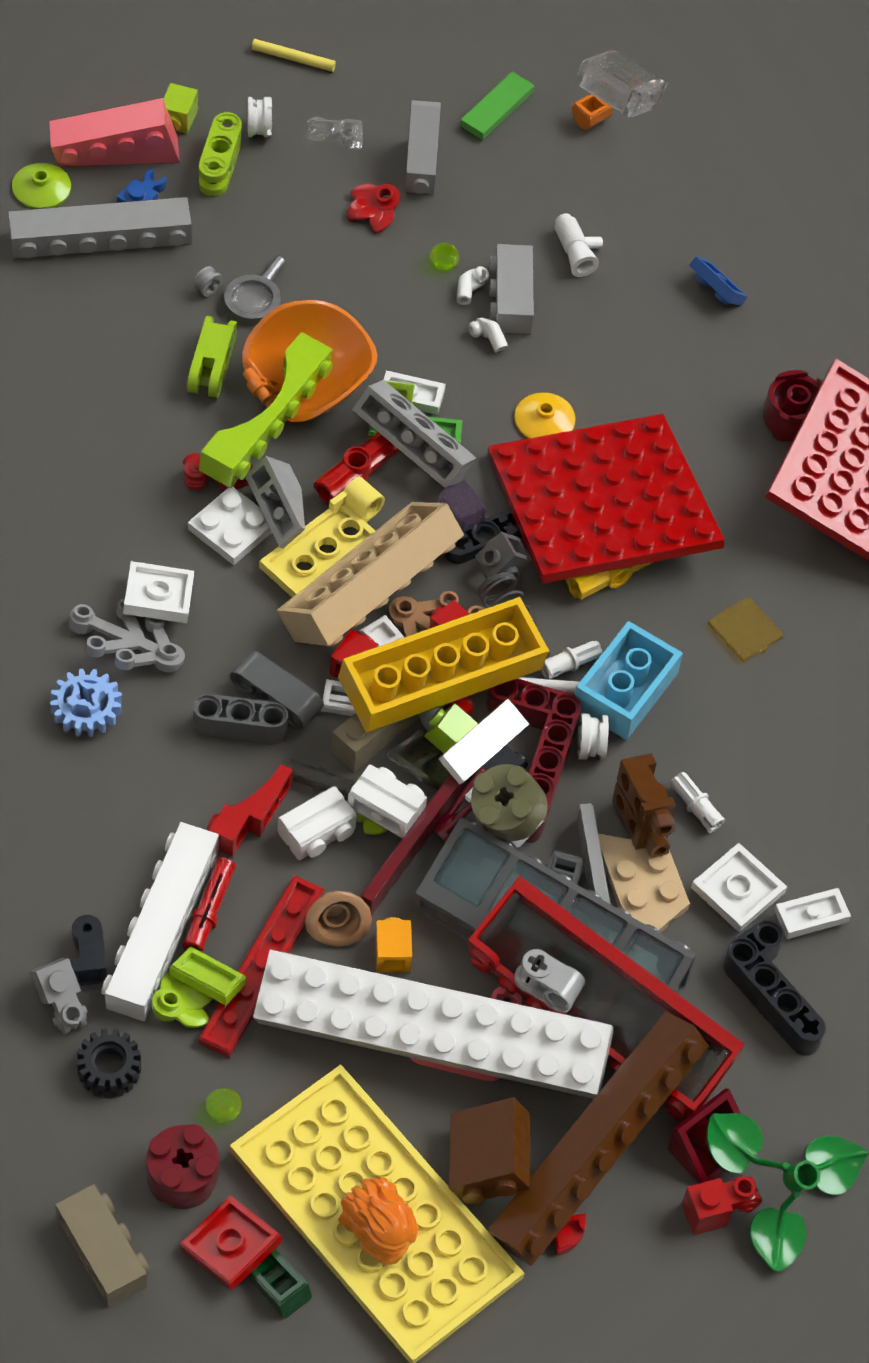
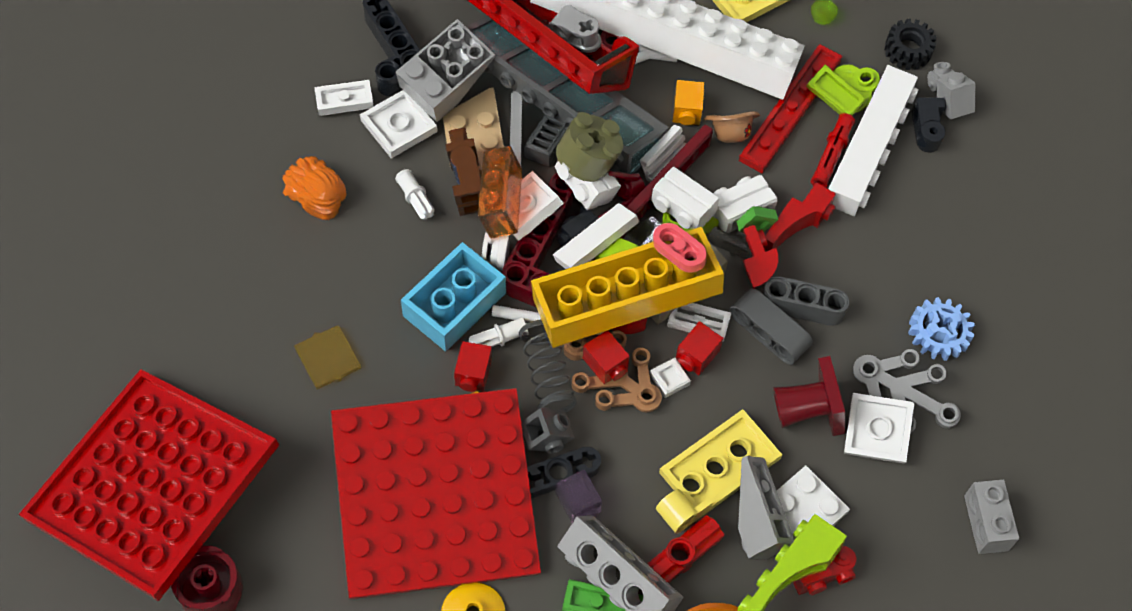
camera: 170 degrees left, 5 degrees up
tan brick [276,502,464,646] -> none
none -> orange hair [282,156,347,220]
none -> light grey slope [396,19,495,122]
none -> red brick [454,341,492,392]
none -> clear orange brick [478,146,522,239]
none -> white plate [489,171,564,241]
none -> white tile [640,125,687,182]
none -> coral plate [653,223,706,273]
none -> bright green plate [736,206,778,232]
none -> red brick [743,225,778,289]
none -> dark red plant [773,356,845,436]
none -> light grey brick [964,479,1019,554]

